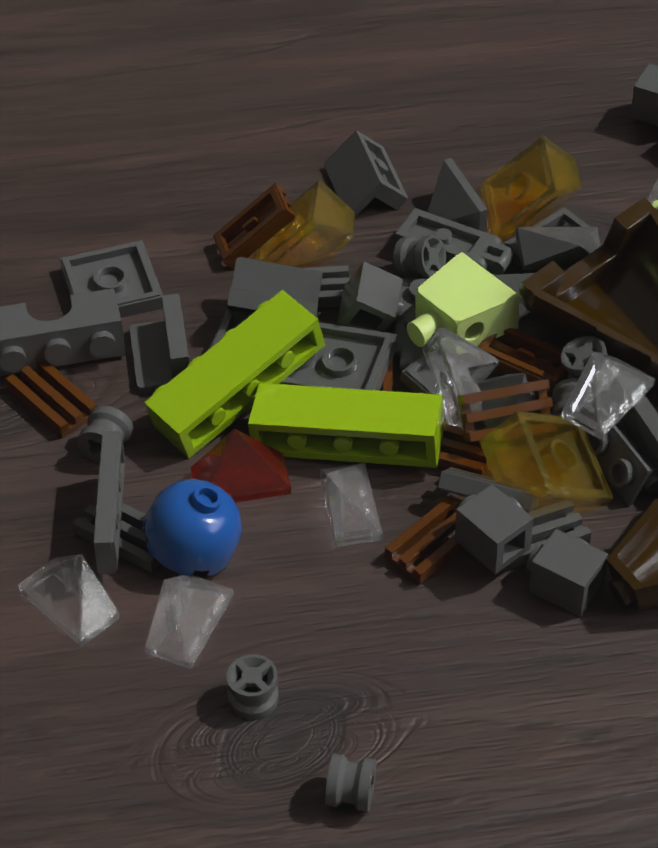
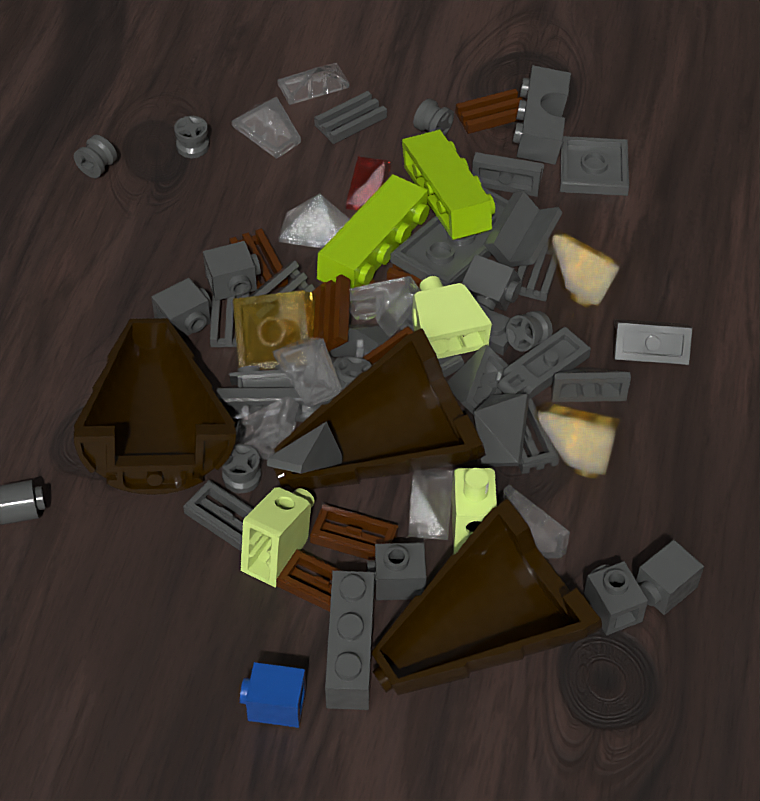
camera: 110 degrees right, 5 degrees up
dark grey tile [94,431,125,574] -> none
blue cylinder [142,478,242,576] -> none
reddish brown tile [213,183,296,270] -> none

